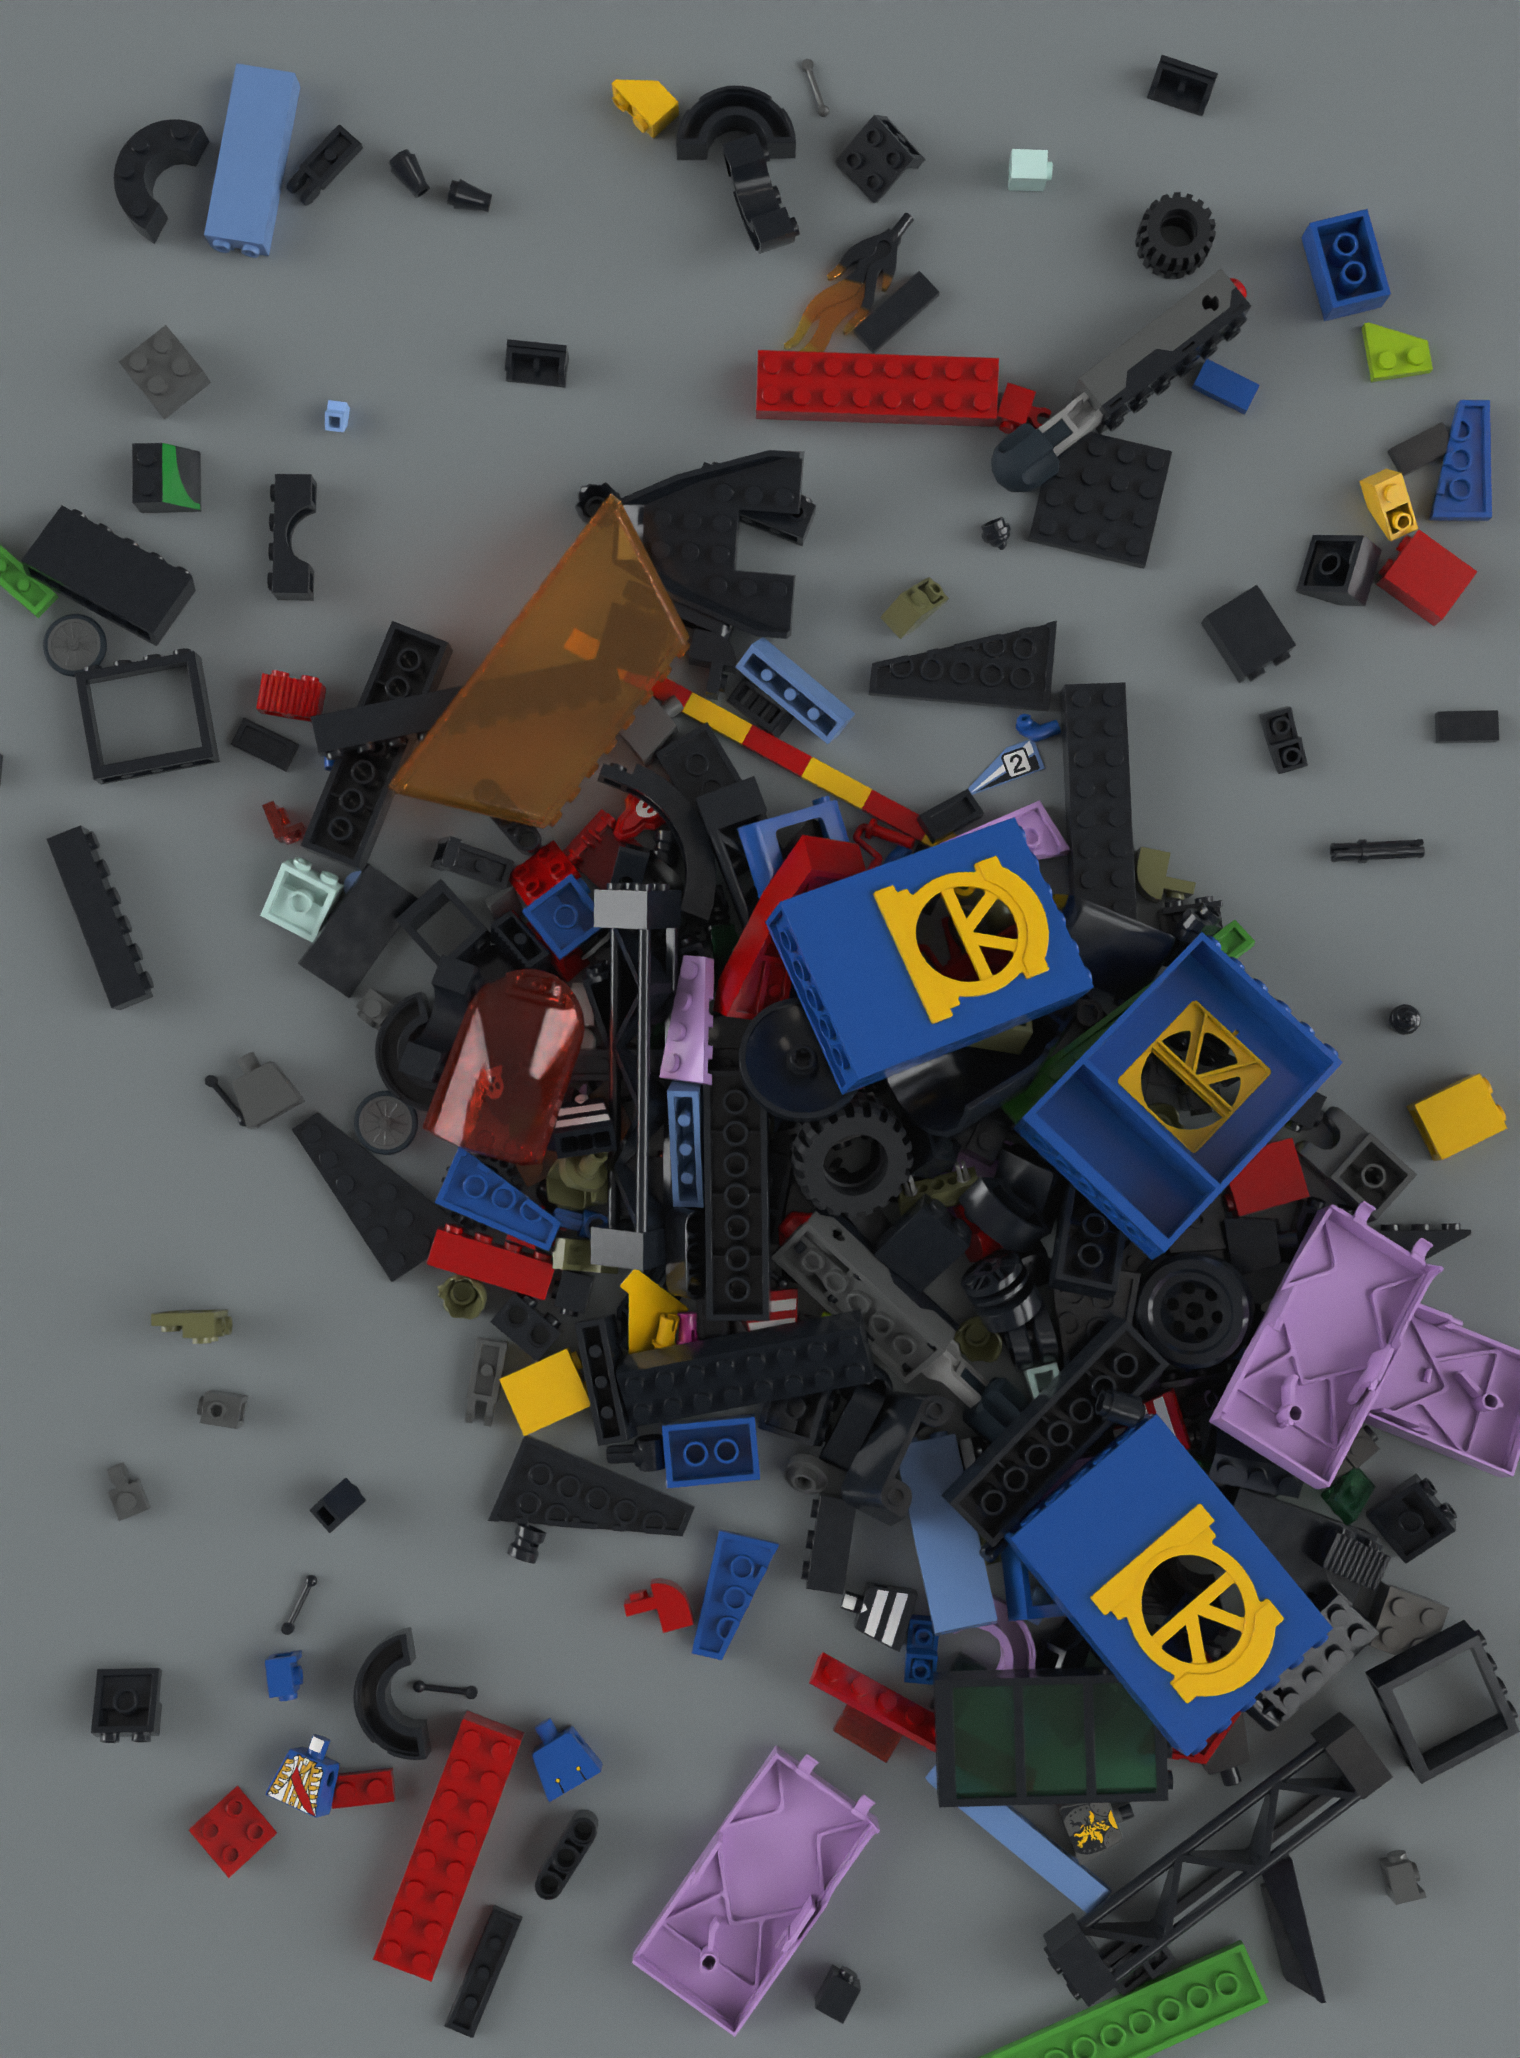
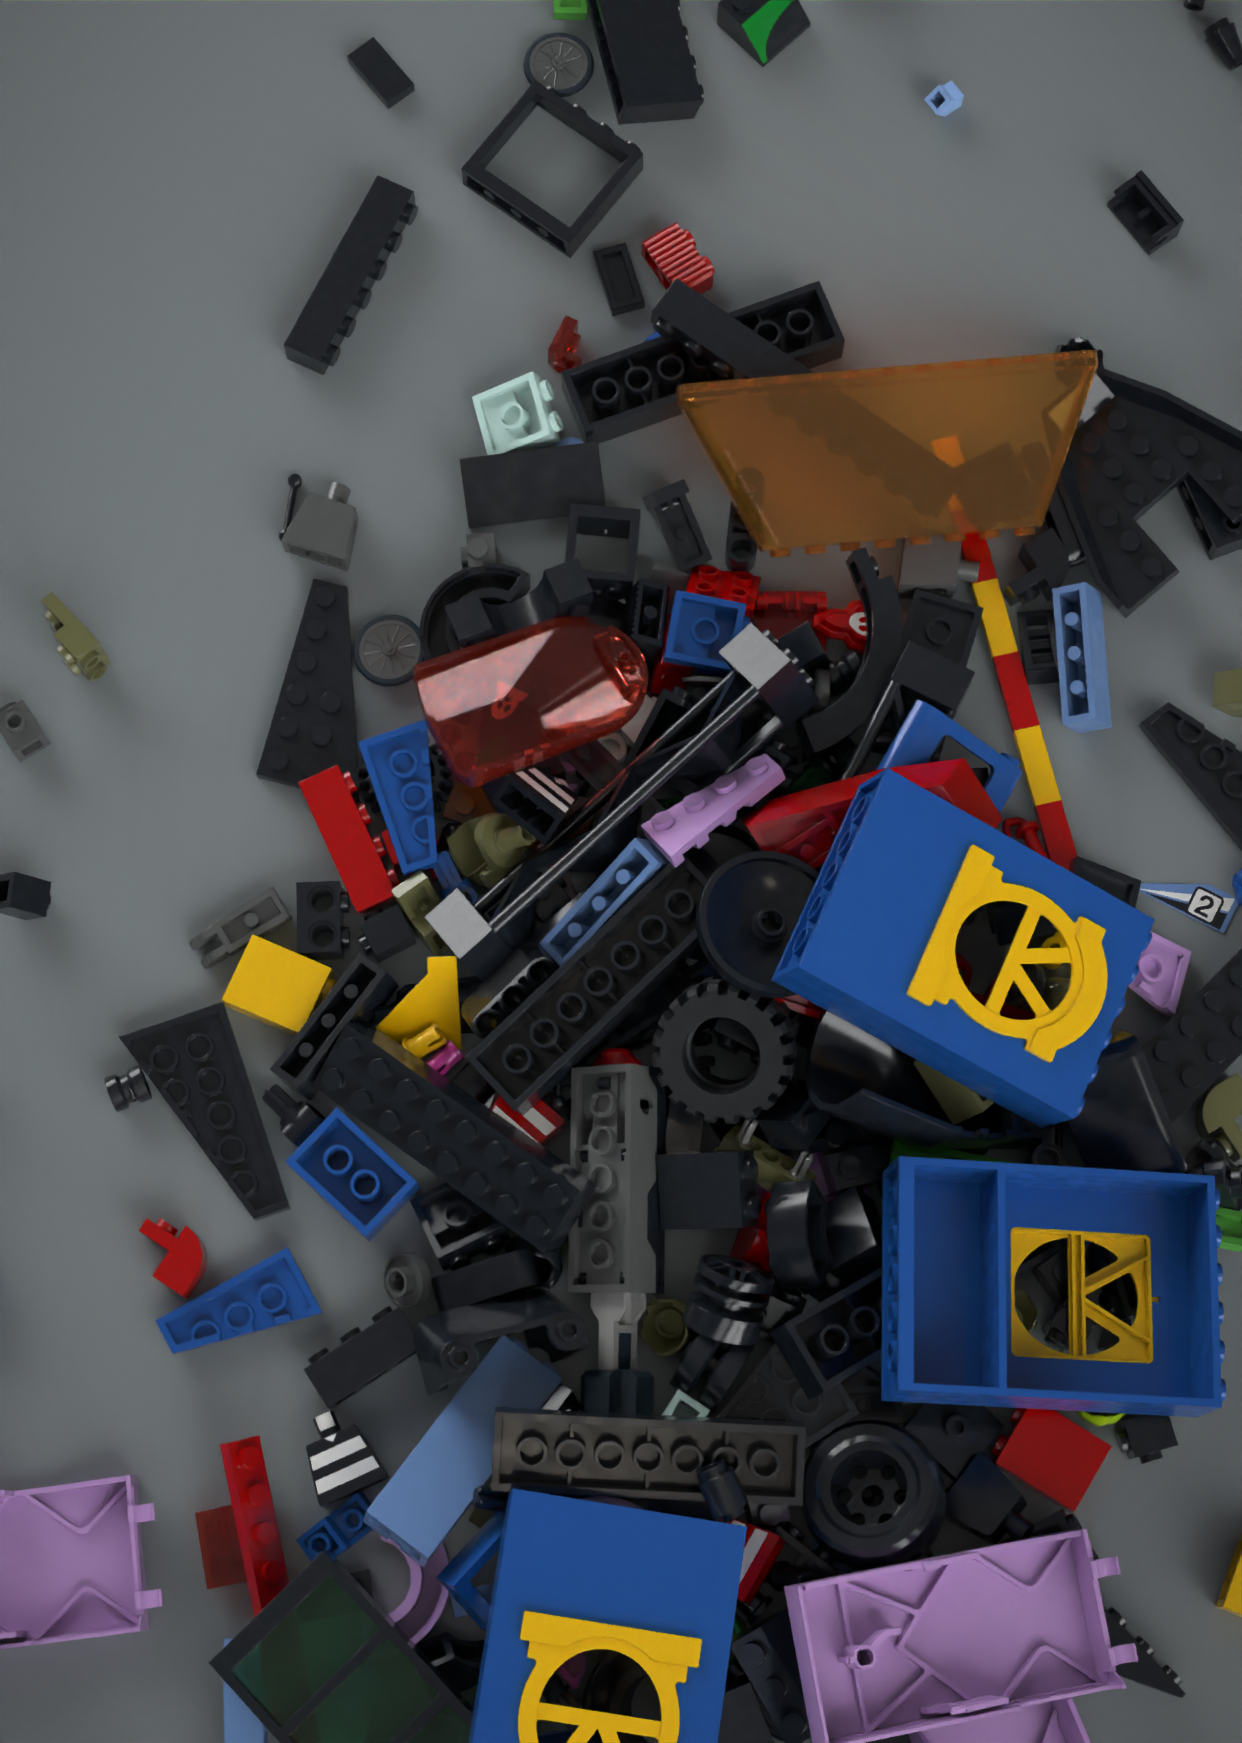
camera: 50 degrees right, 10 degrees down
black arch [267,474,317,601] -> none
olive hair [437,1274,487,1320] -> none
dark grey brick [1295,1106,1417,1223] -> none

